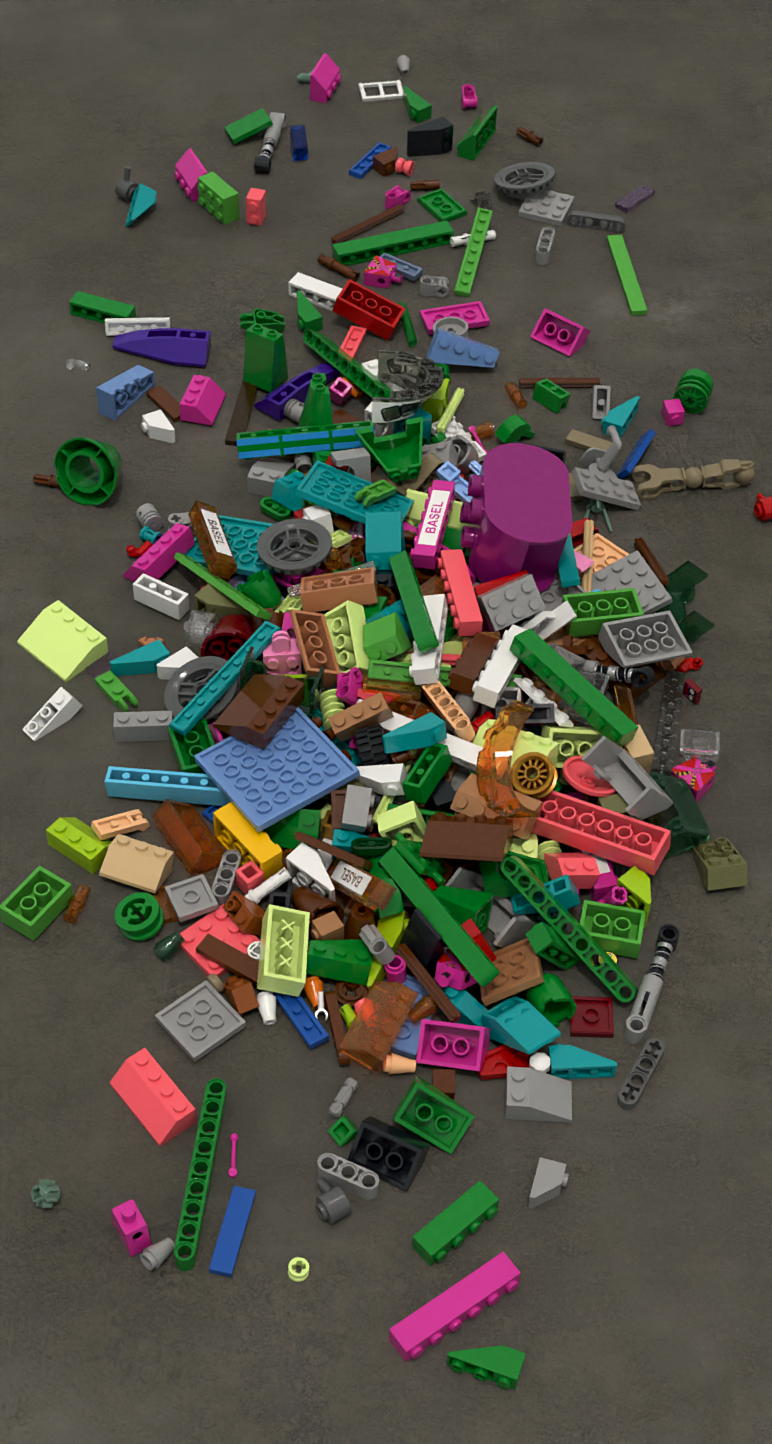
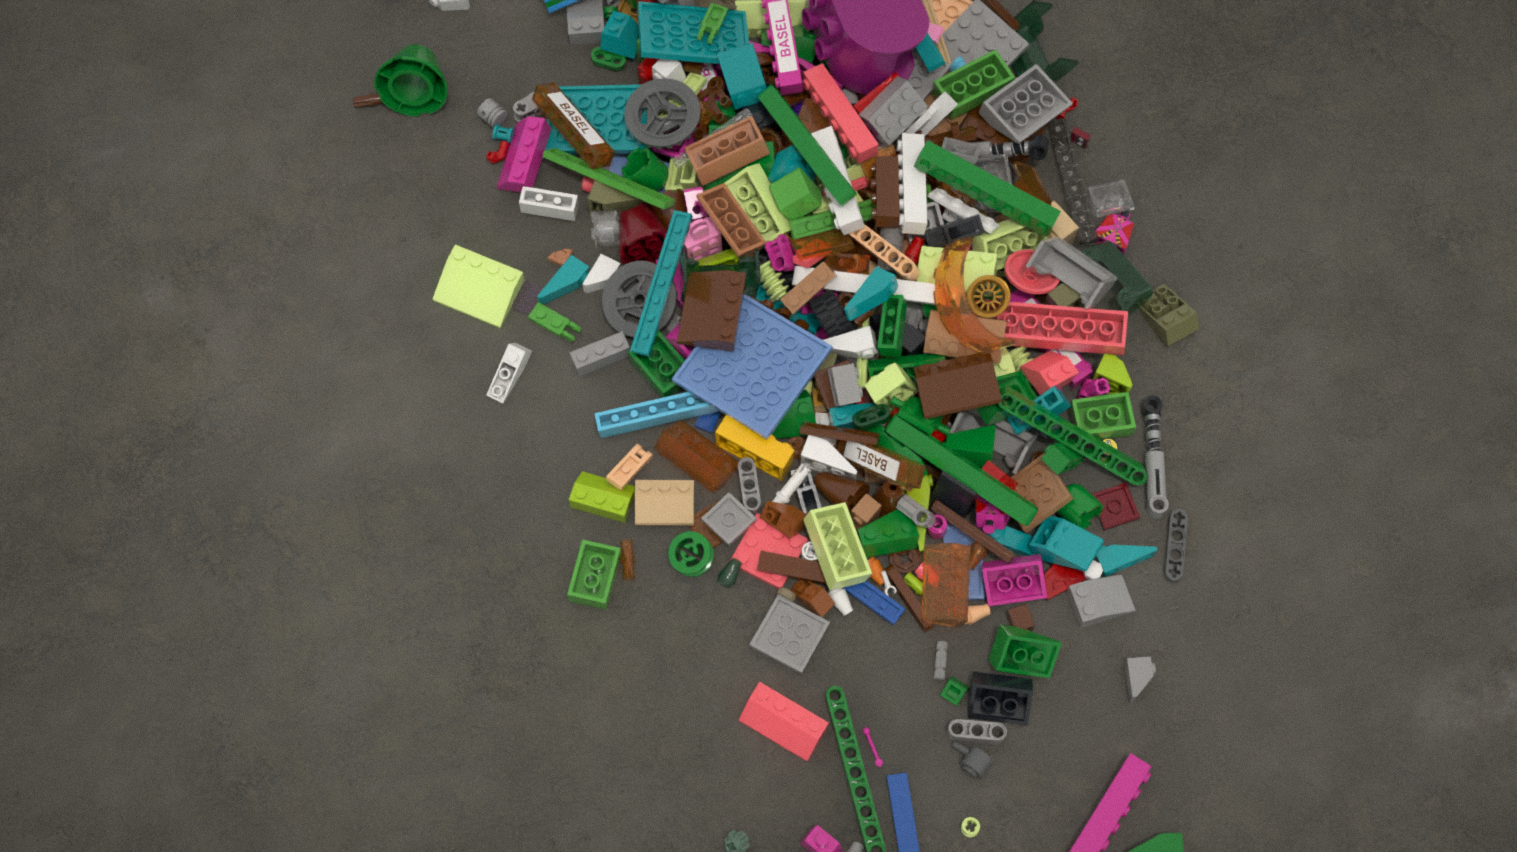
camera: 20 degrees left, 20 degrees up
coral brick [235,860,264,895] -> none
green brick [412,1181,499,1266] -> none

